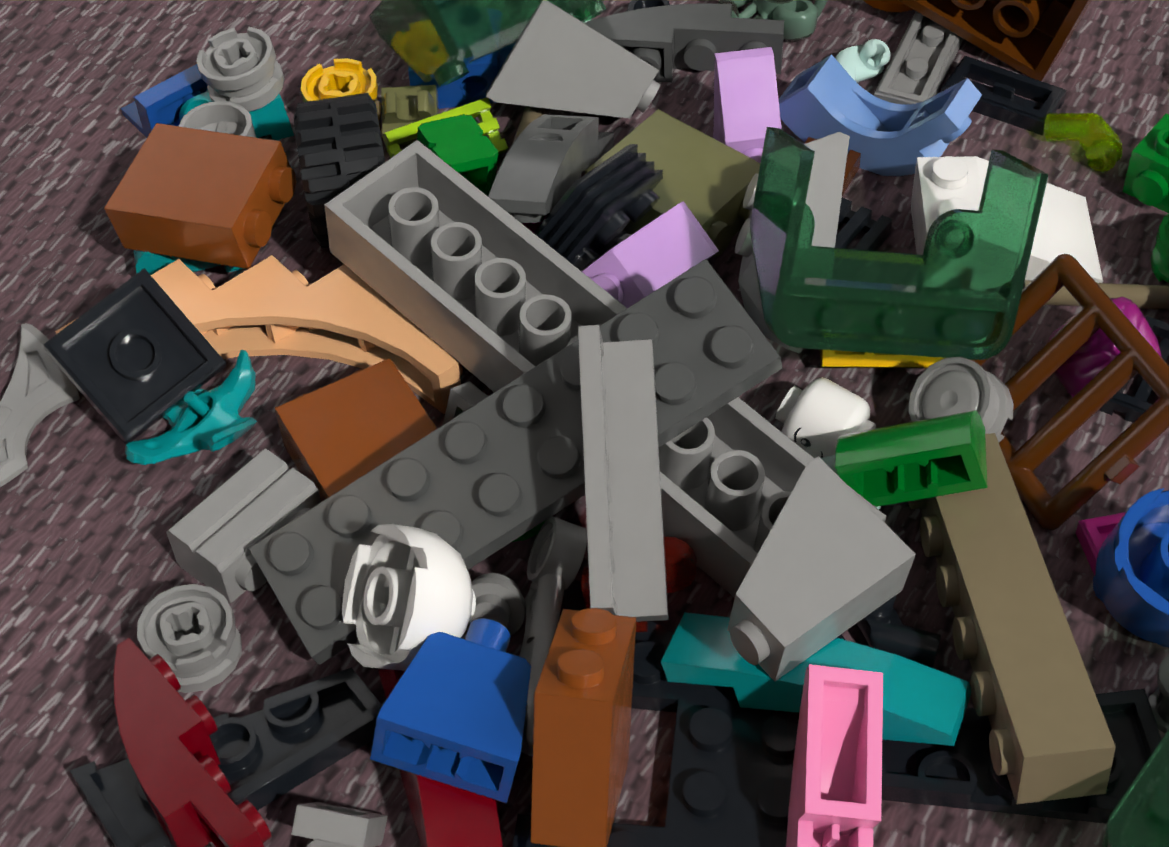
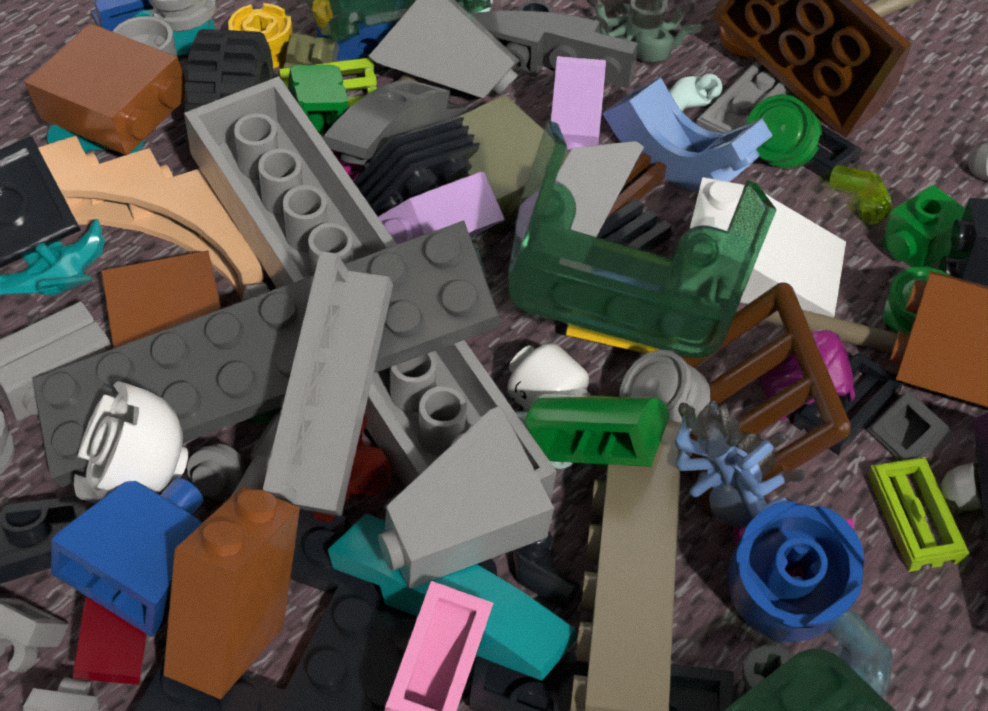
camera: 10 degrees right, 0 degrees up
none -> animal [675,400,805,529]
none -> green wheel [746,94,822,170]

